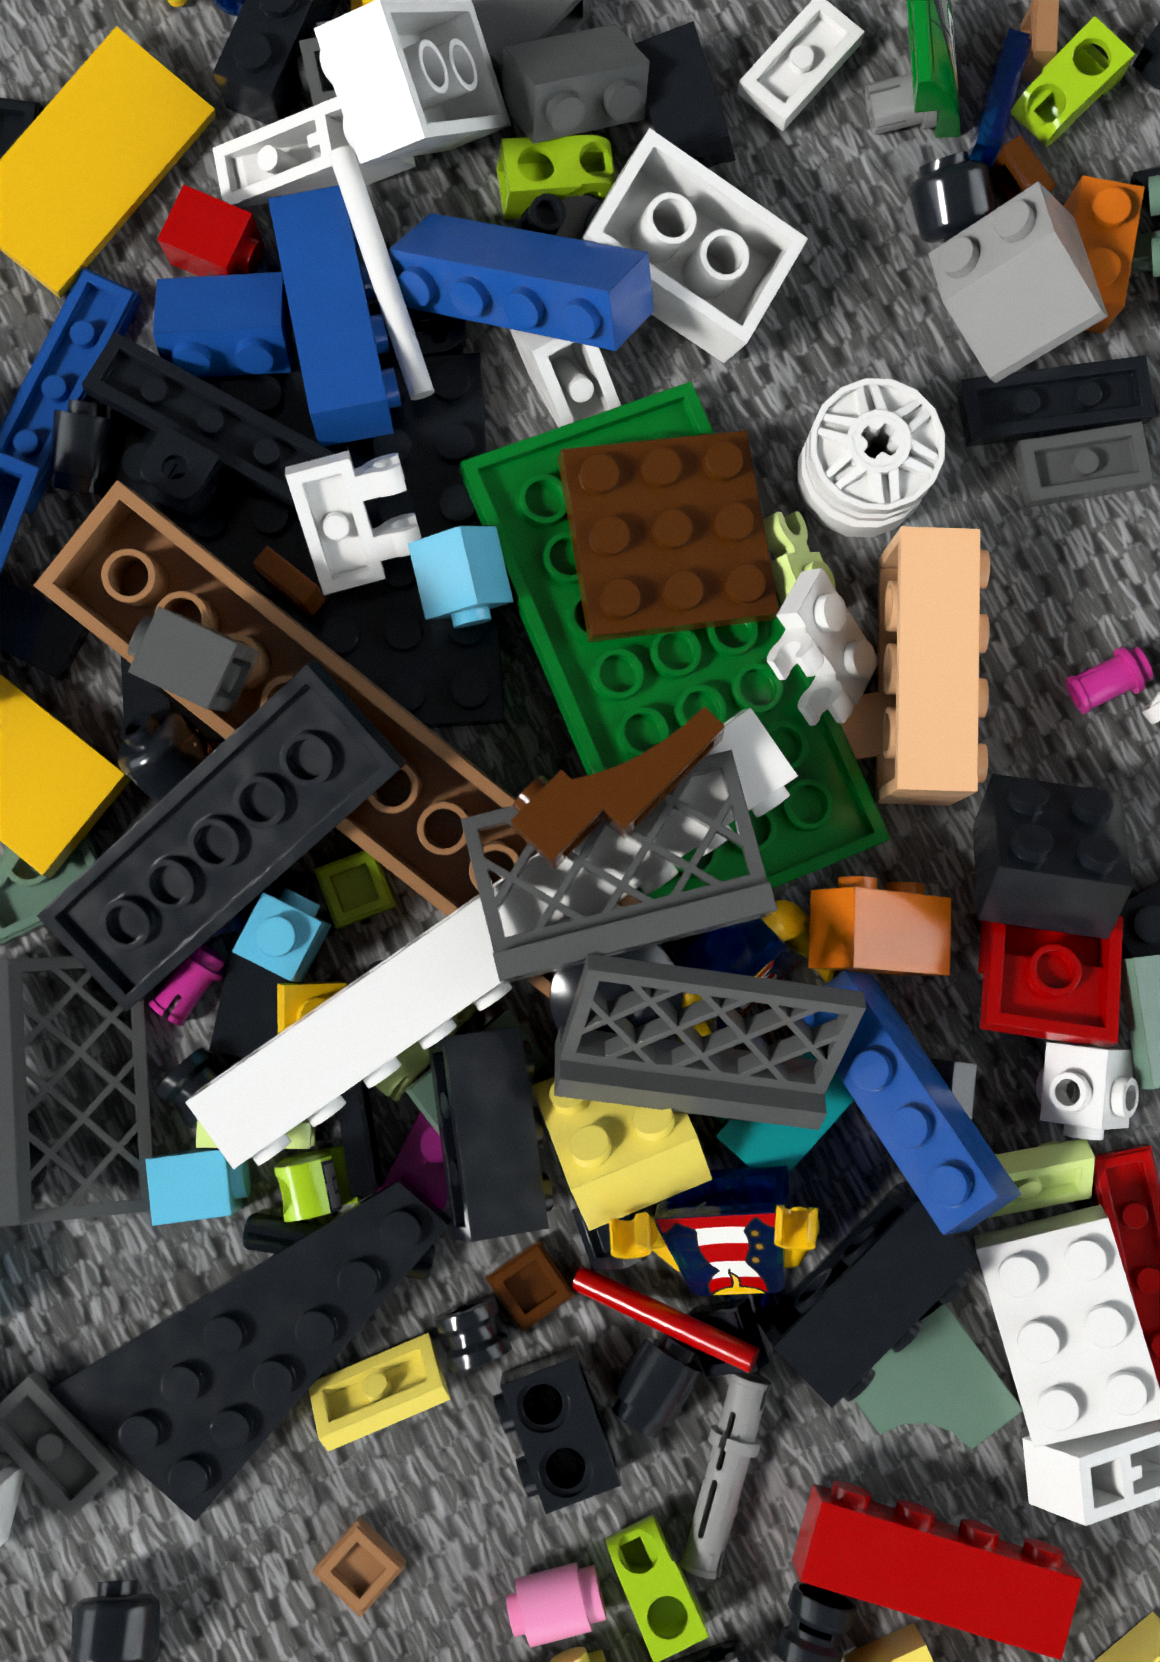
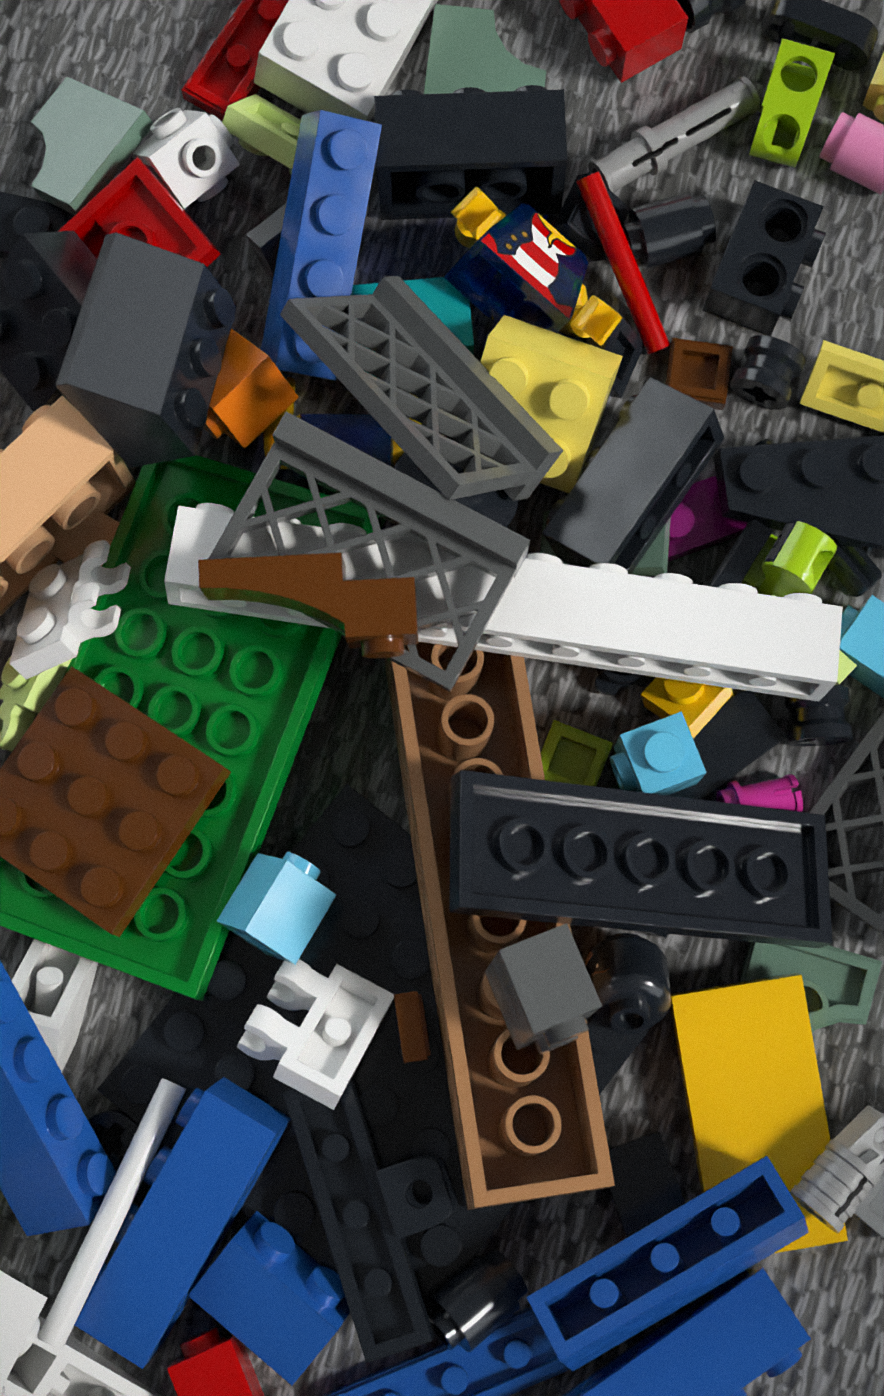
camera: 130 degrees left, 5 degrees down
none -> black slope [55,232,237,468]

